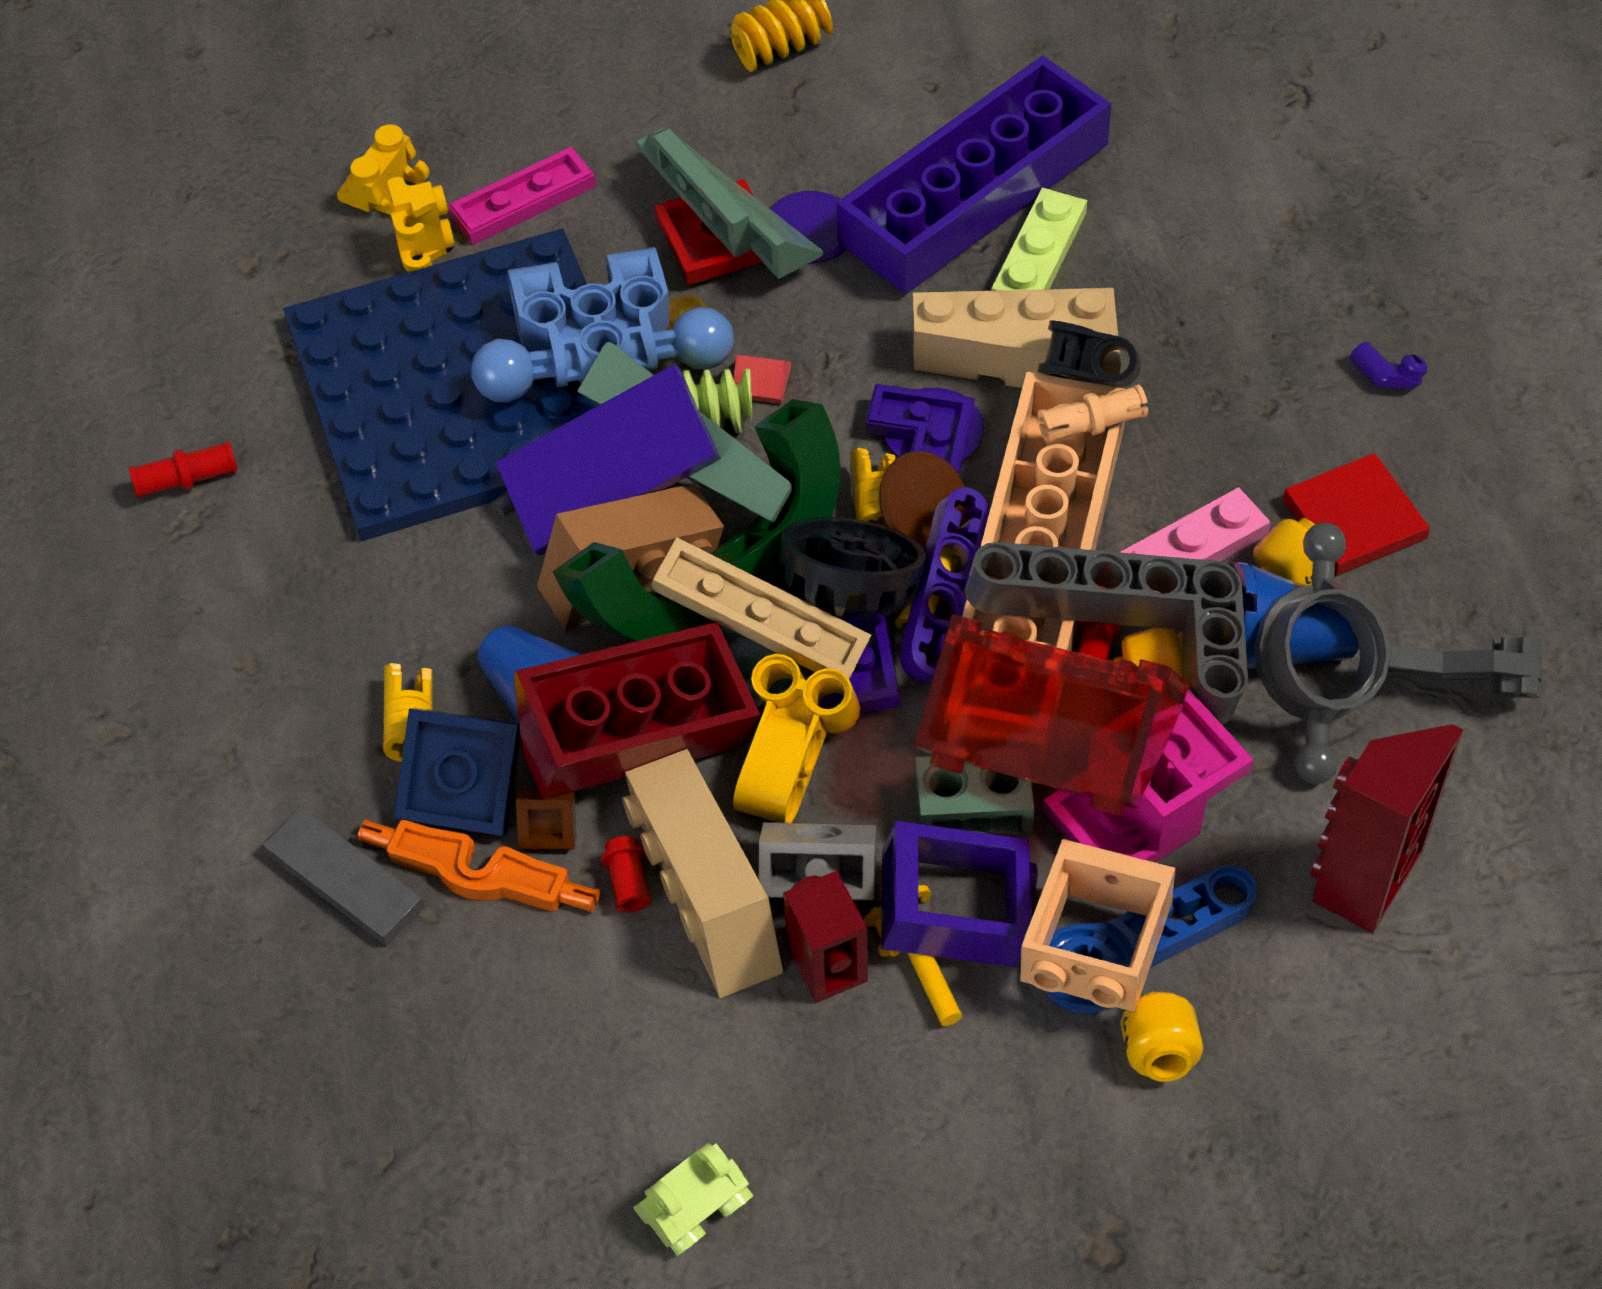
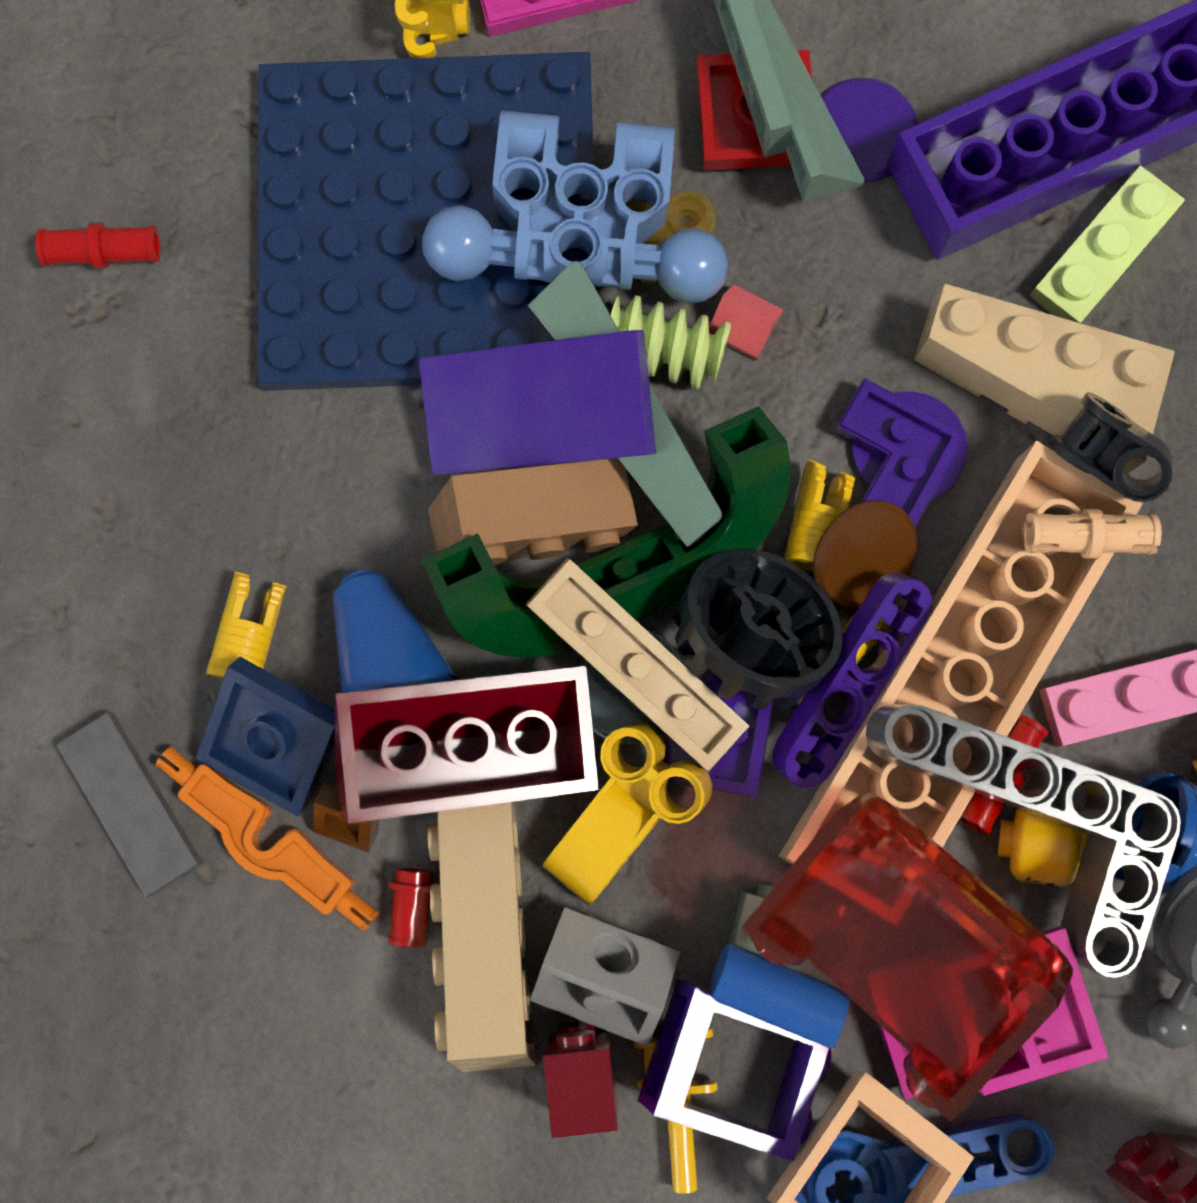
camera: 20 degrees right, 25 degrees up
none -> blue brick [710,942,850,1049]

